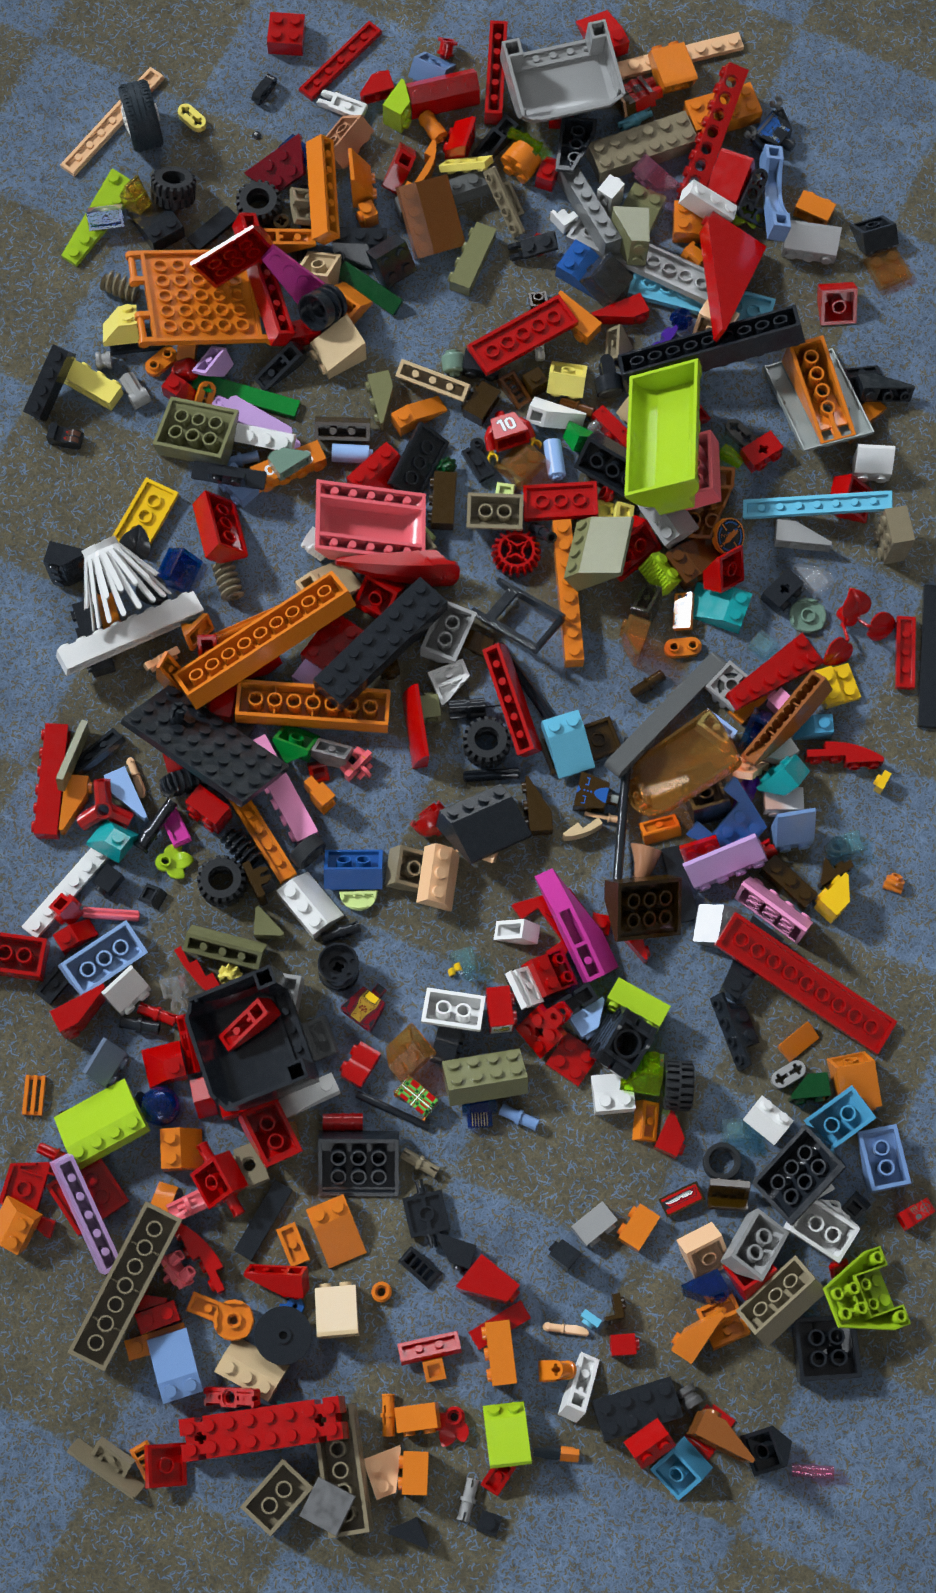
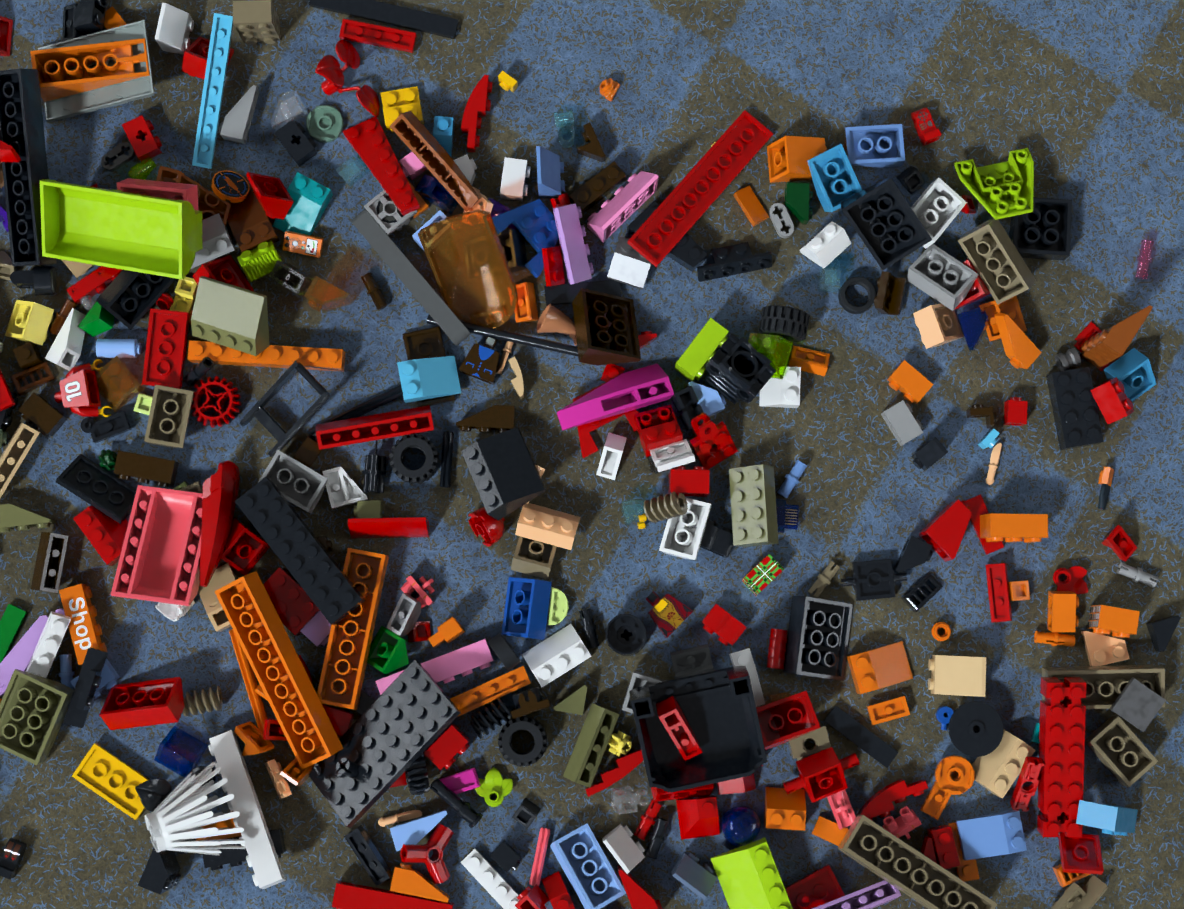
camera: 85 degrees left, 10 degrees up
olive tile [56,720,90,791] -> none
teal slope [86,819,140,863] -> none
red slope [243,1264,310,1300] -> none
sand green slope [267,447,312,481] -> none
light blue brick [332,443,373,463] -> none
black piece [355,1091,431,1131] -> none
clear orange slope [386,1023,437,1082] -> none
orange slope [391,396,448,437] -> none
black plate [476,1510,502,1537] -> none
lime slope [483,1401,532,1469] -> none
orange piece [538,1360,577,1382] -> none
red plate [545,1032,596,1087] -> none
white slope [558,1352,600,1423] -> none
red slope [653,1110,686,1159] -> none
slope [659,1181,706,1217] -> none
orange plate [664,637,702,659] -> none
black slope [740,1425,792,1477] -> none
teal slope [757,754,810,796] -> none
yellow slope [814,872,850,924] -> none
white hand [819,1199,859,1227] -> none
none -> dark tan piece [644,492,688,523]
none -> wedge [1076,800,1138,836]

